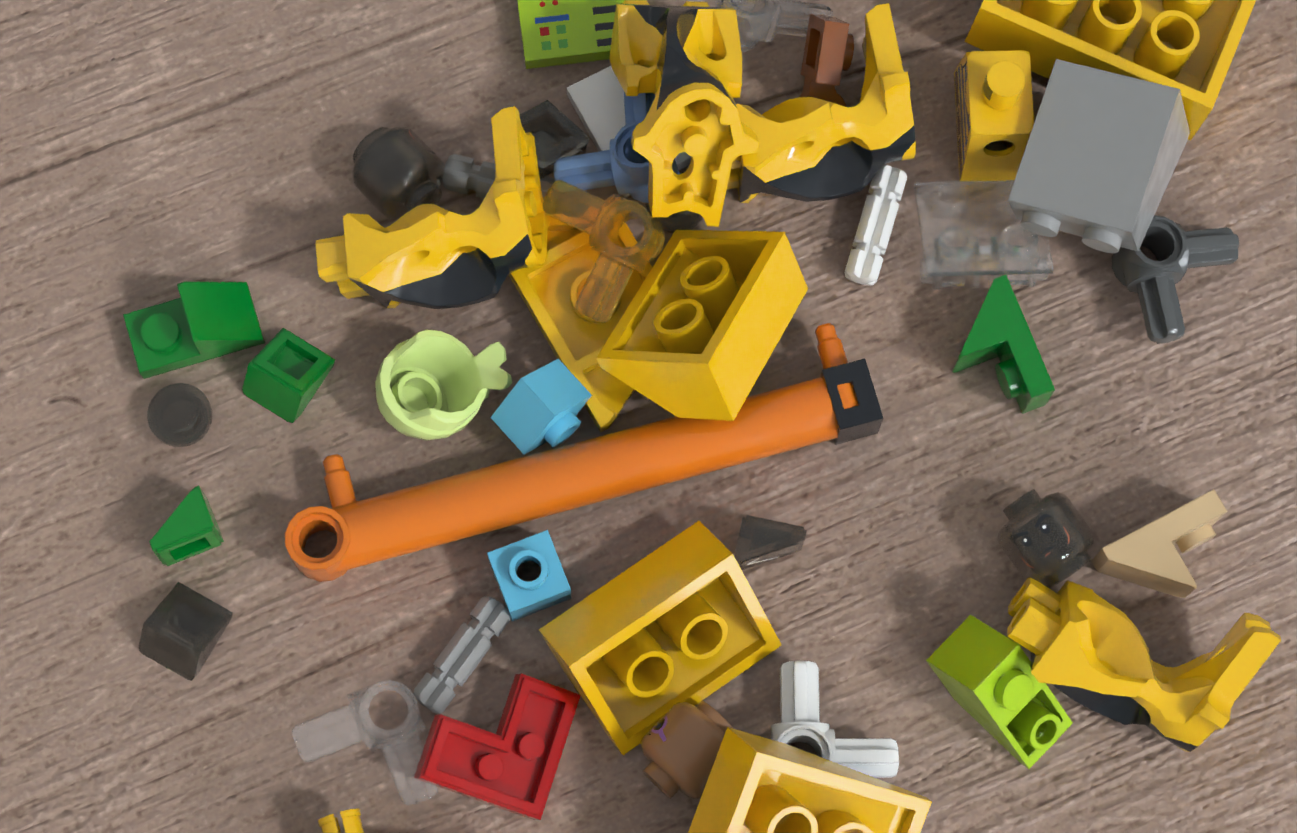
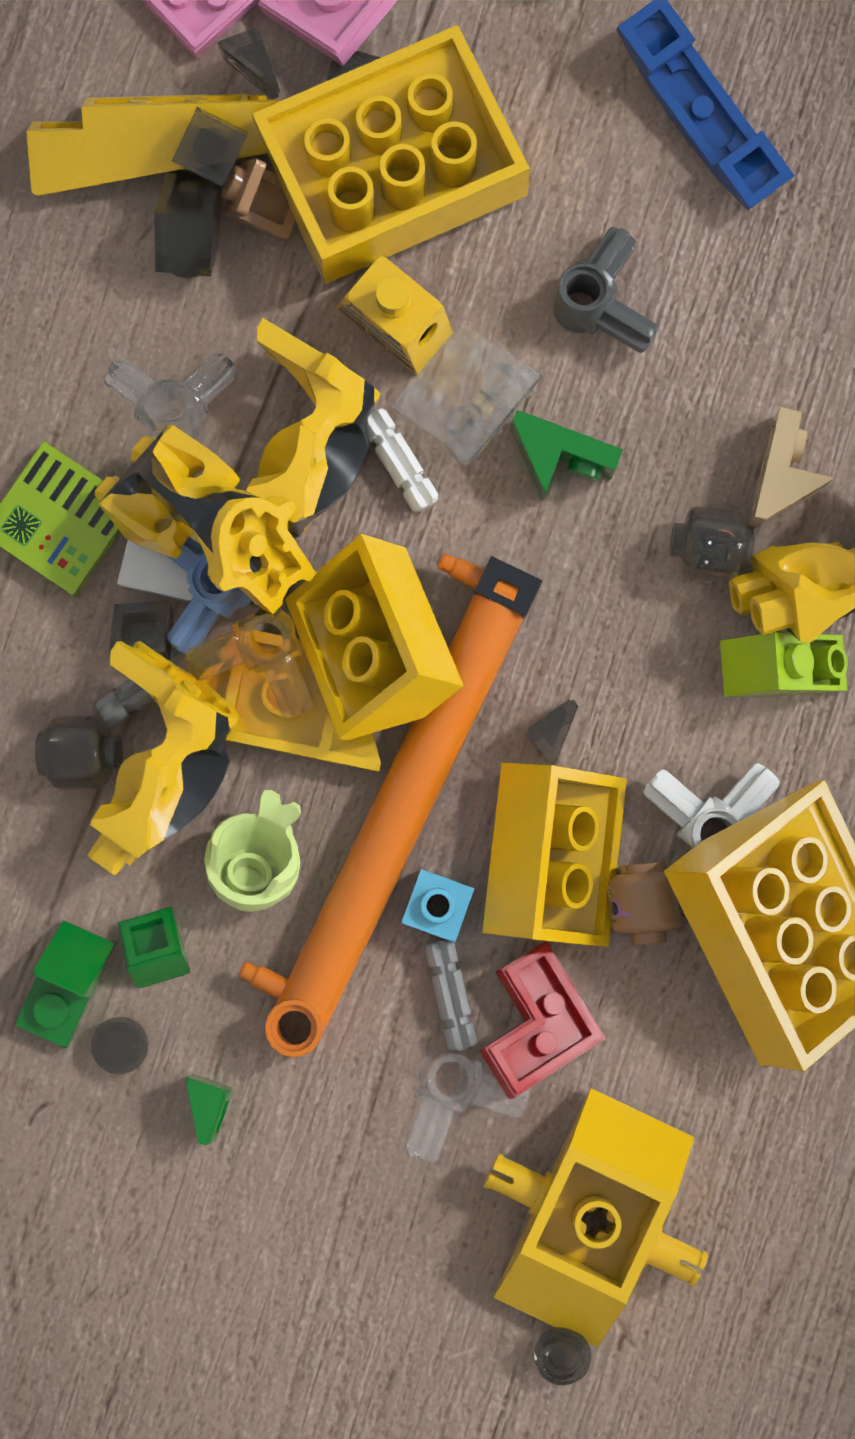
camera: 45 degrees left, 10 degrees up
clear smoke slope [138,582,233,681] -> none
medium azure plate [490,358,592,455] -> none
dark orange plate [799,14,854,107] -> none
light grey slope [1008,59,1190,253] -> none

